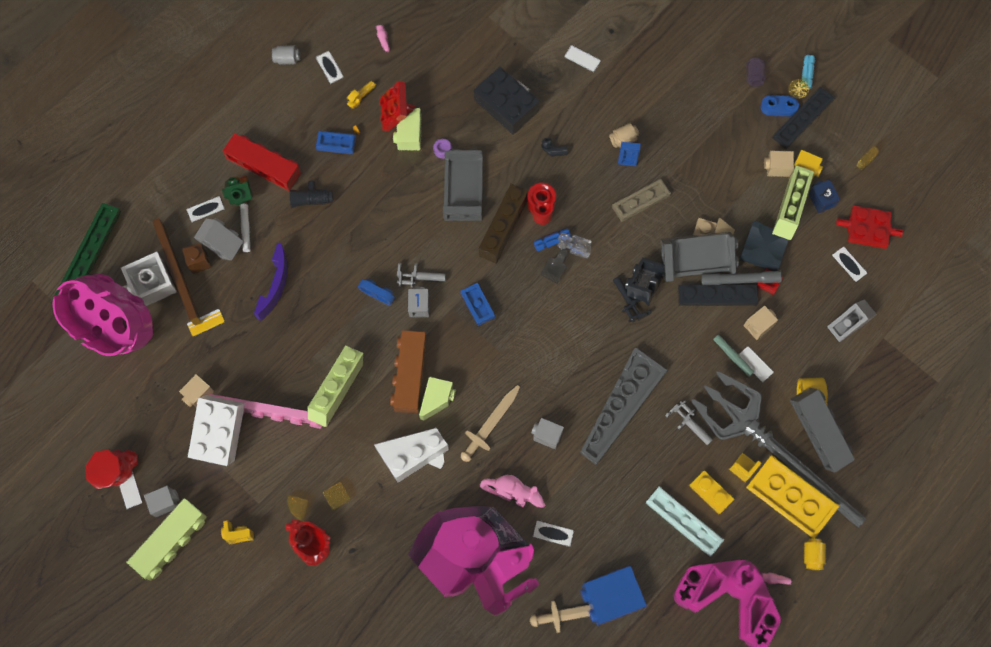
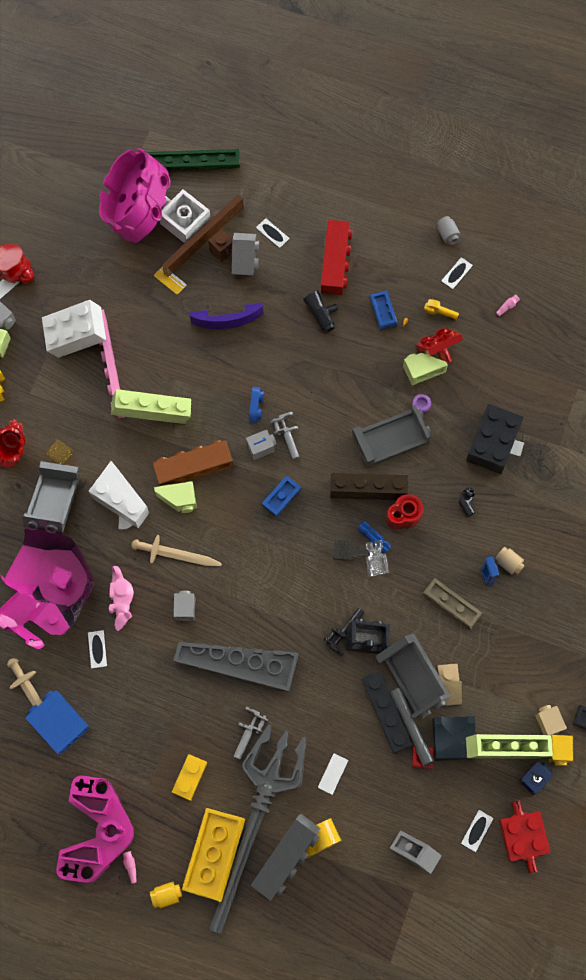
camera: 65 degrees right, 0 degrees up
tan brick [179,375,215,408] -> none
dark green brick [222,176,252,205] -> none
white piece [240,204,250,252] -> none
clear yellow tile [288,495,309,521] -> none
white sticker [564,46,601,72] -> none
light aqua tile [646,487,724,556] -> none
sand green piece [713,335,754,377] -> none
yellow panel [729,453,761,482] -> none
tan brick [744,306,778,340] -> none
none -> panel [22,461,80,534]

